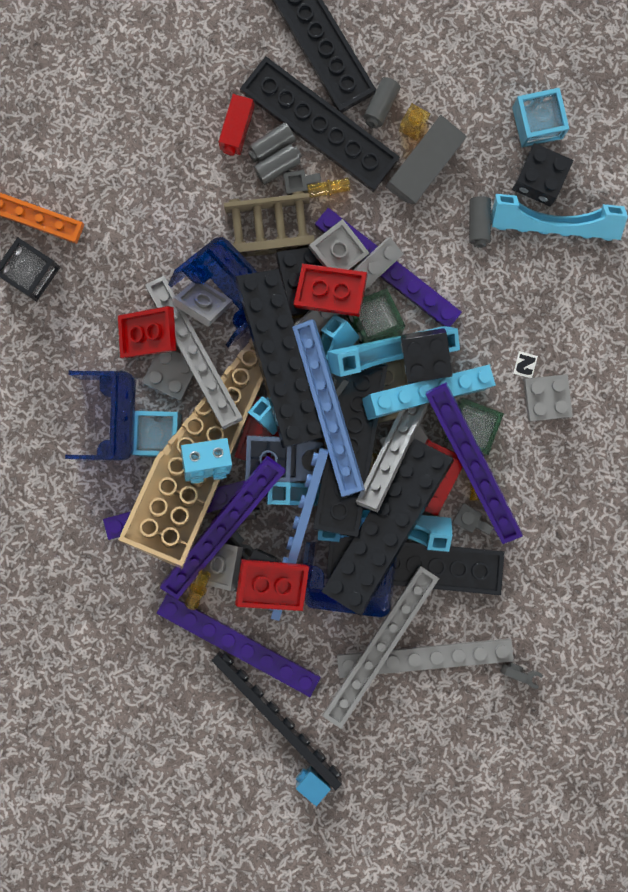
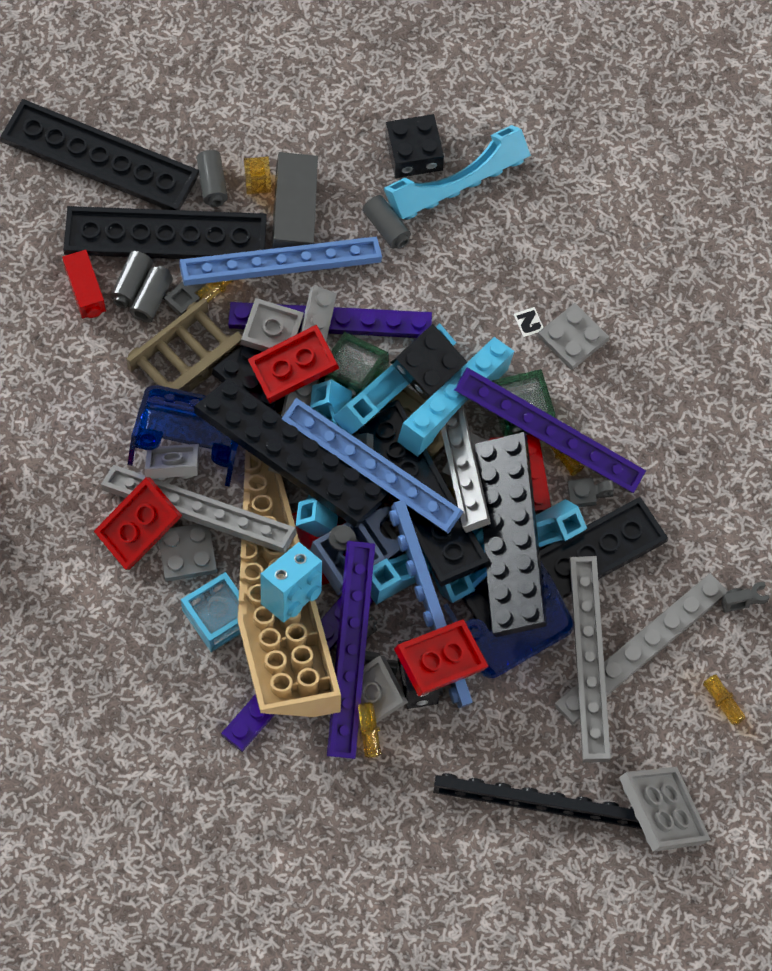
camera: 40 degrees left, 20 degrees down
clear blue windscreen [65,371,136,461] -> none
dark purple plate [156,594,321,697] -> none
dark azure brick [296,765,331,807] -> none
piece [512,88,569,147] -> none
none -> medium blue plate [179,237,382,286]
none -> dark grey plate [329,525,356,551]
none -> light grey plate [619,767,711,852]
none -> clear yellow axle [703,674,745,725]

